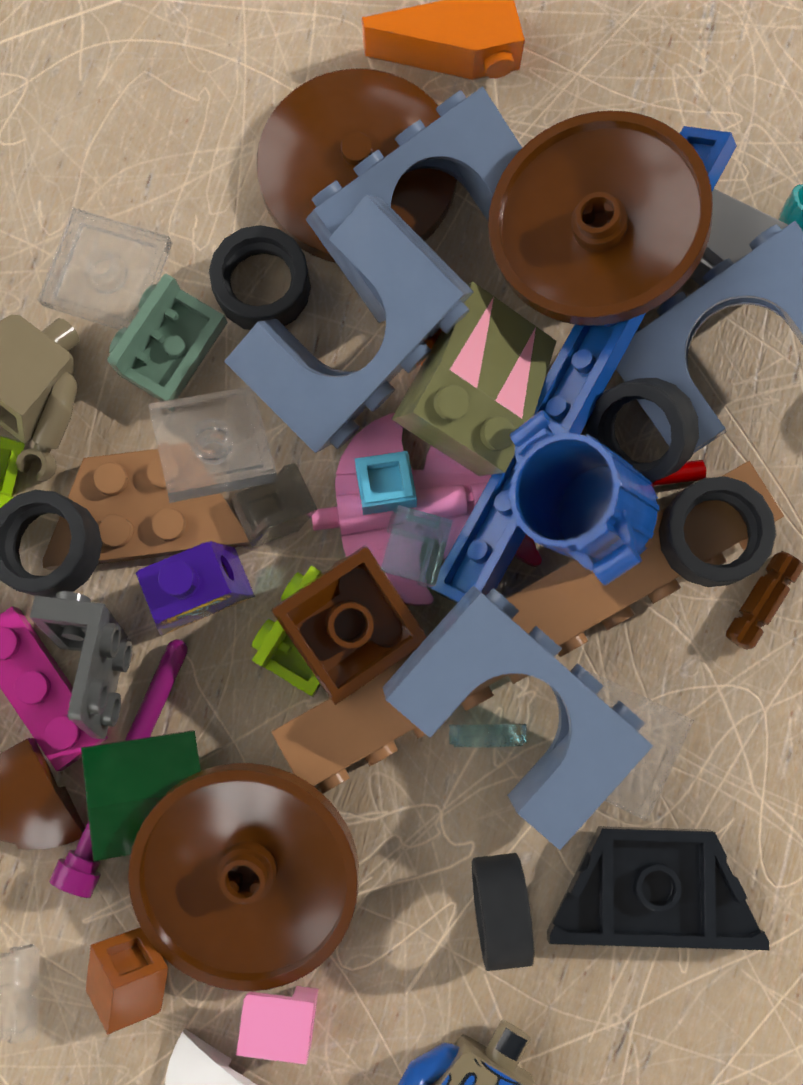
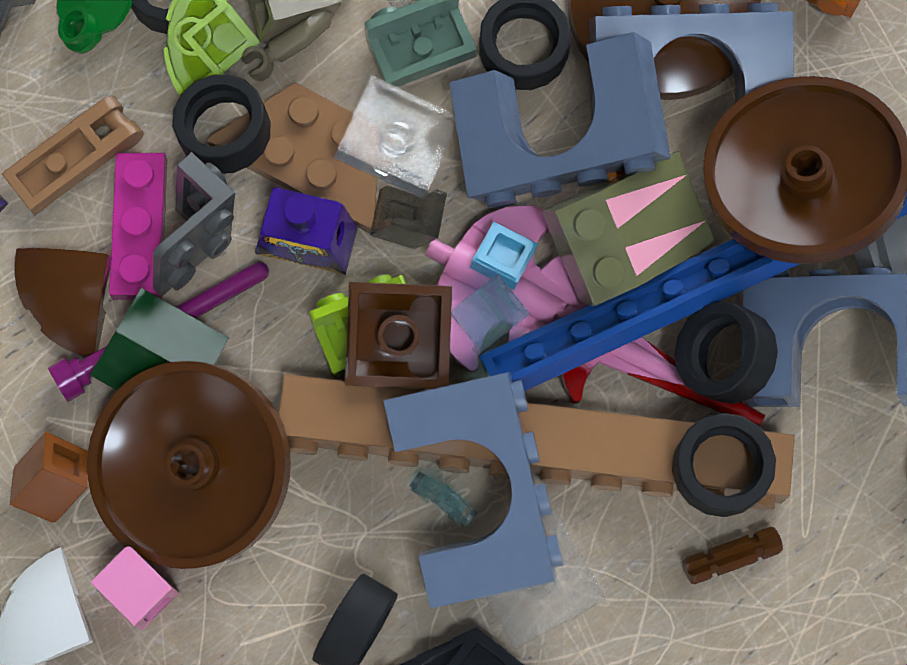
camera: 35 degrees right, 5 degrees down
blue container [508,410,659,586] -> none

